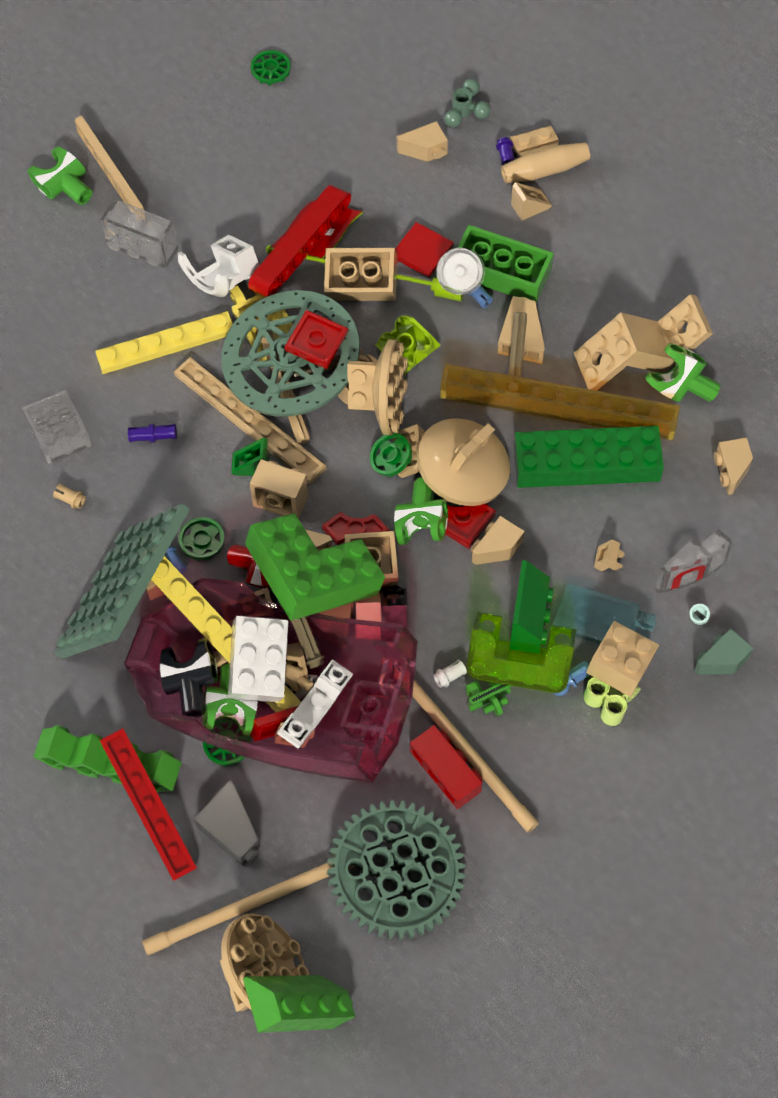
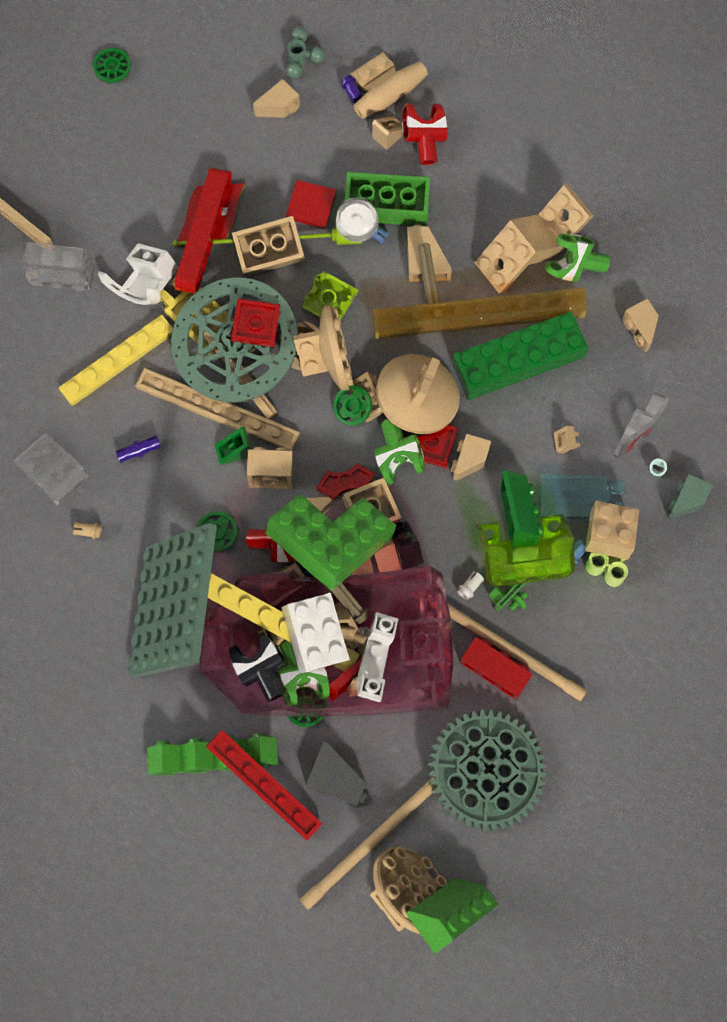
camera: 20 degrees left, 10 degrees up
none -> red connector [402,103,448,165]

